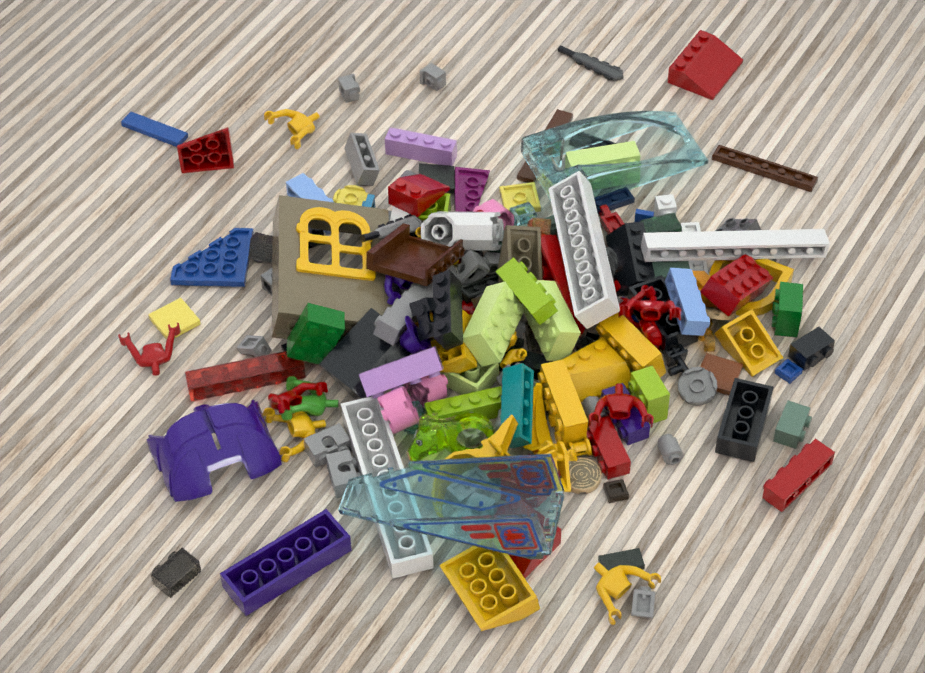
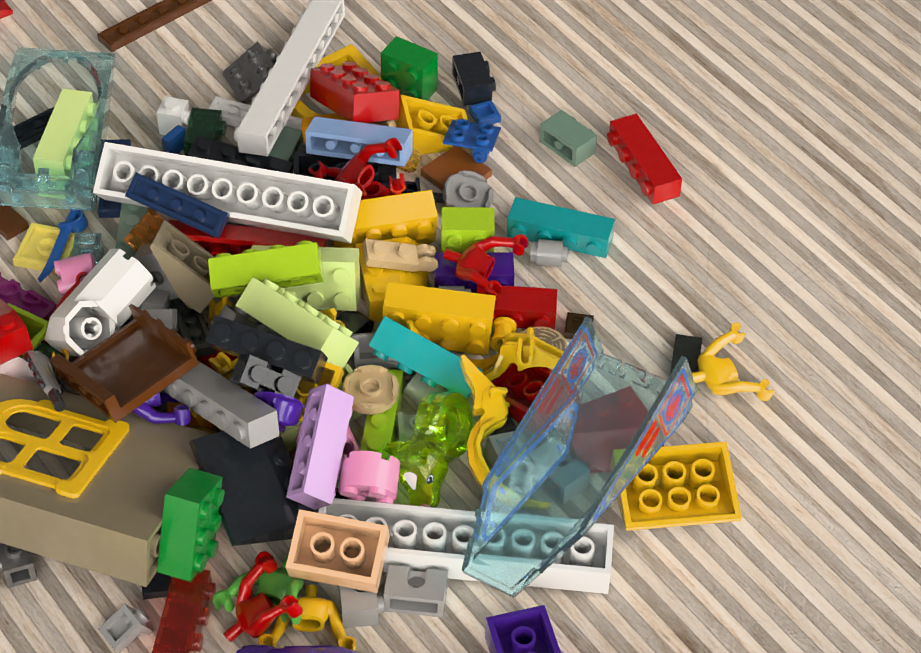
camera: 70 degrees left, 0 degrees up
light grey bracket [631,586,655,618] -> none
black brick [715,378,774,462] -> none
none -> blue sword [38,206,88,283]
none -> dark blue tile [125,172,230,239]
none -> light nougat brick [286,509,390,593]
none -> tan tile [343,365,399,415]
none -> tan hinge [363,239,438,272]
none -> blue hinge [443,119,501,163]
none -> teal brick [506,197,615,258]

